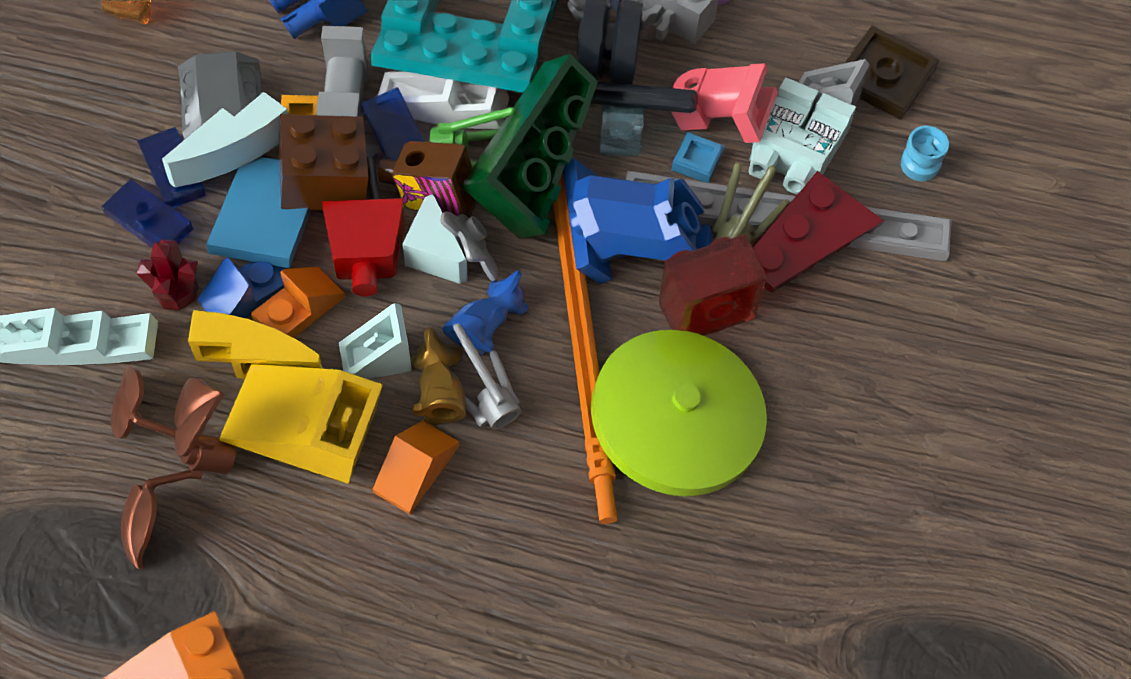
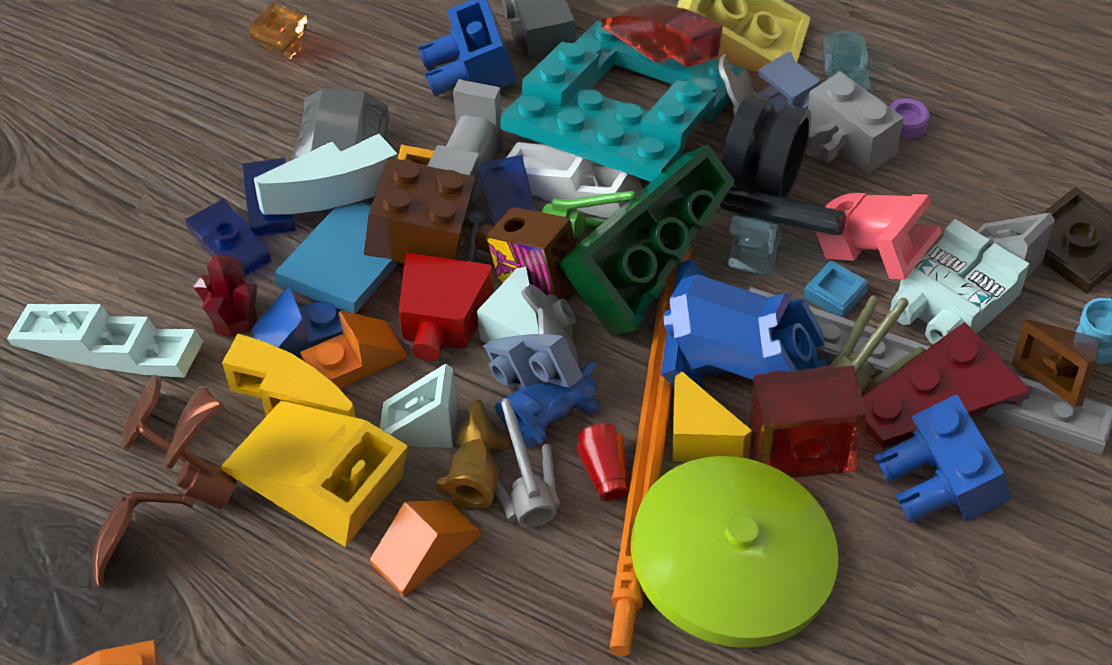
camera: 20 degrees right, 10 degrees down
none -> sand blue slope [484,334,583,389]
none -> red cone [576,423,629,501]
none -> yellow slope [672,371,752,462]
none -> blue brick [874,394,1012,524]
none -> reddish brown slope [1012,320,1100,407]

